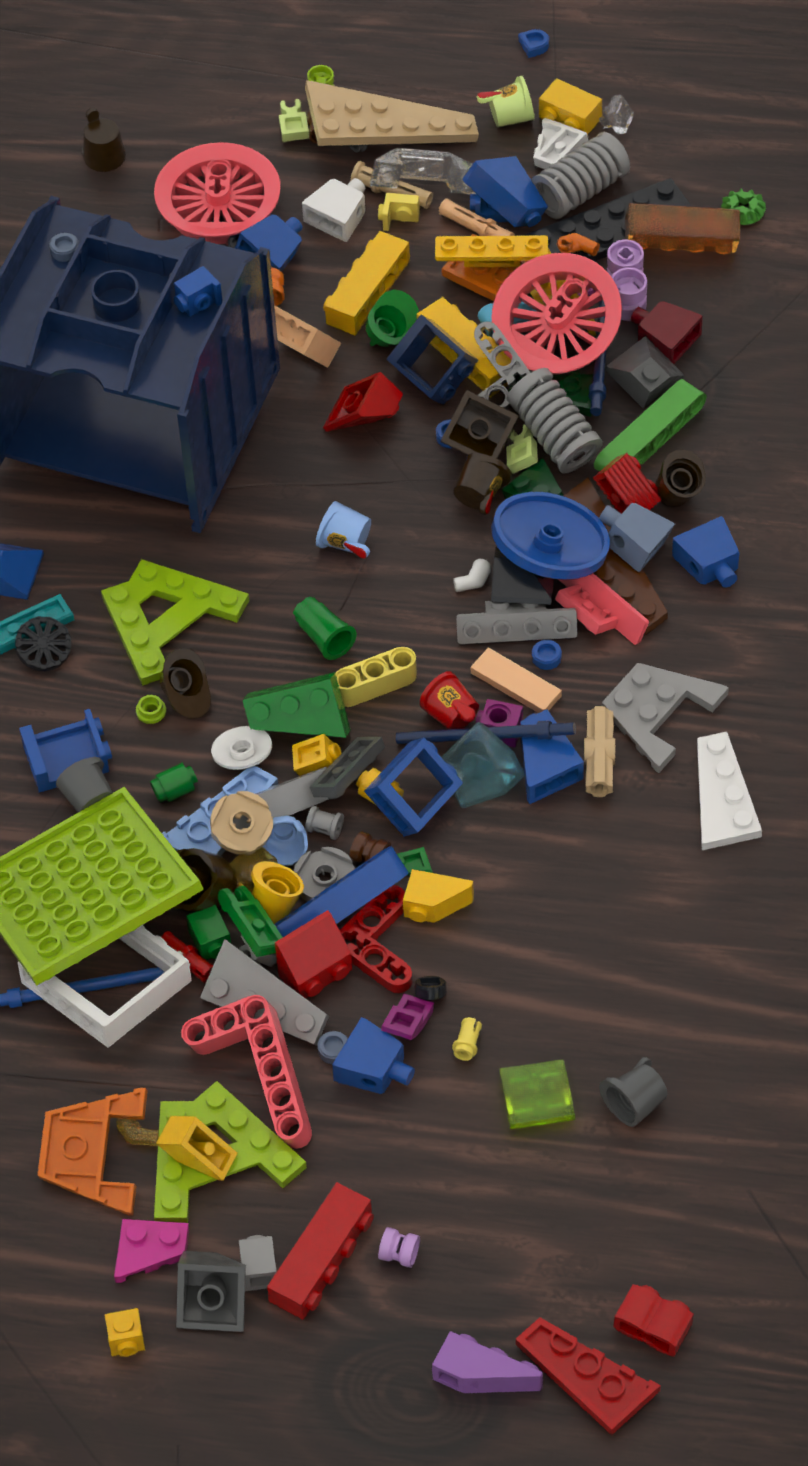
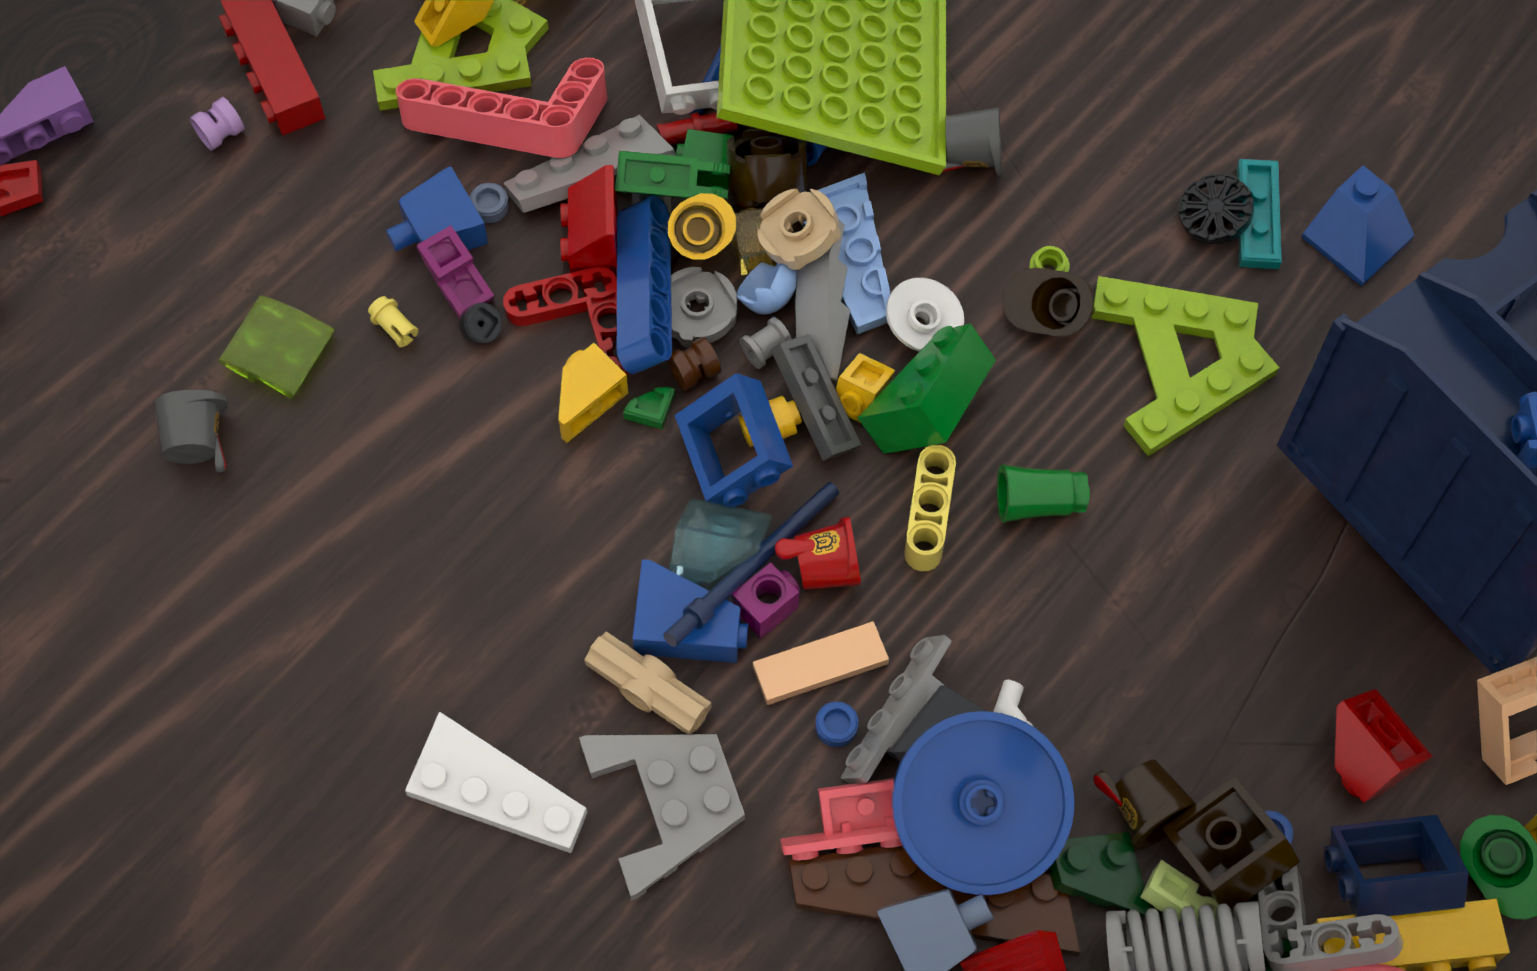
camera: 120 degrees right, 10 degrees up
blue panel [19,709,112,793] -> none
green brick [150,762,198,803] -> none
light blue hat [316,501,372,559] -> none

